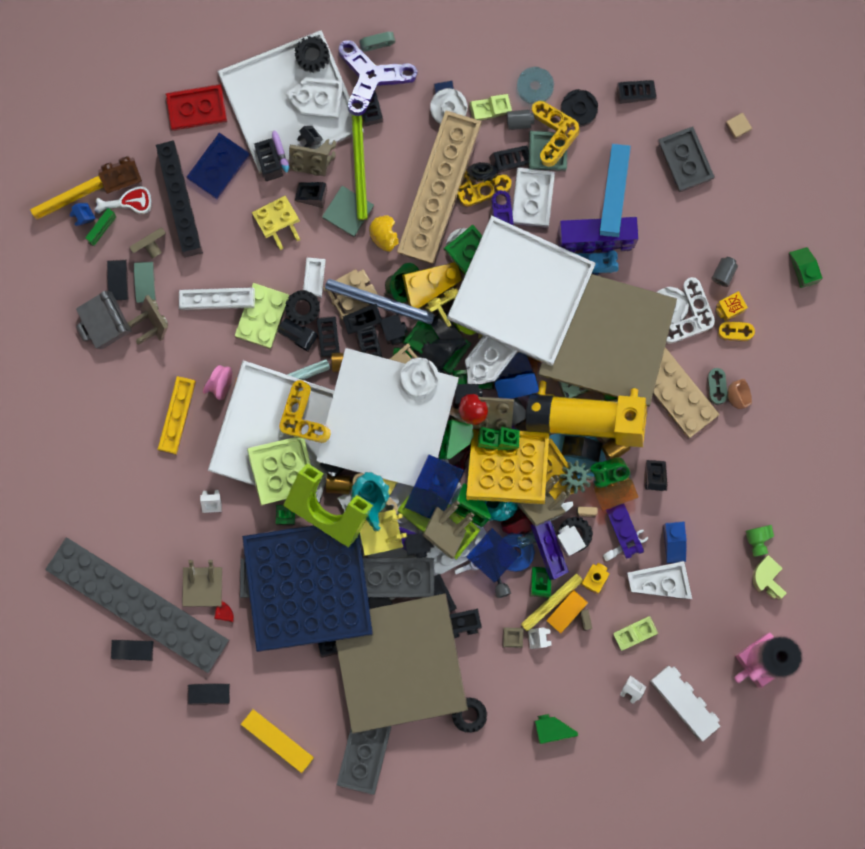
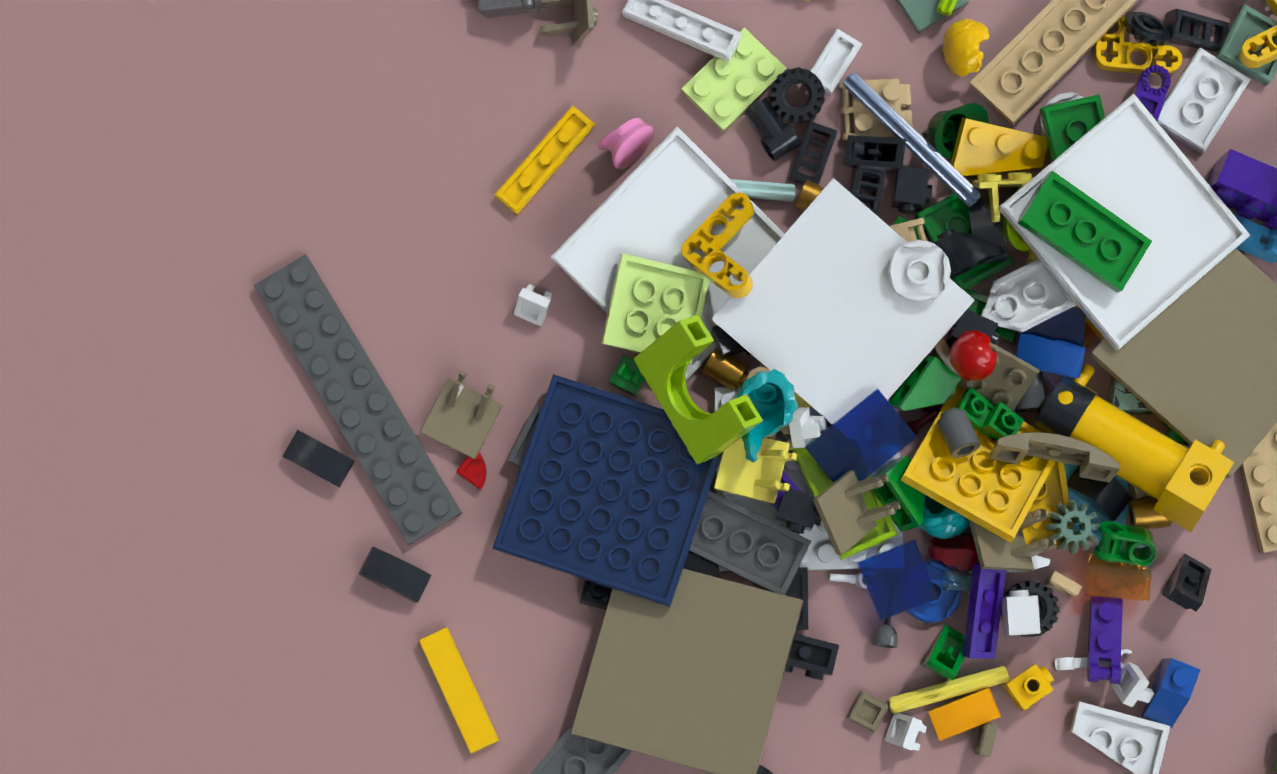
camera: 25 degrees right, 0 degrees up
none -> white tile [789,407,826,448]
none -> dark grey brick [937,408,981,458]
none -> dark tan slope [989,432,1120,483]
none -> green plate [1017,171,1152,293]
none -> white tile [1111,662,1155,707]

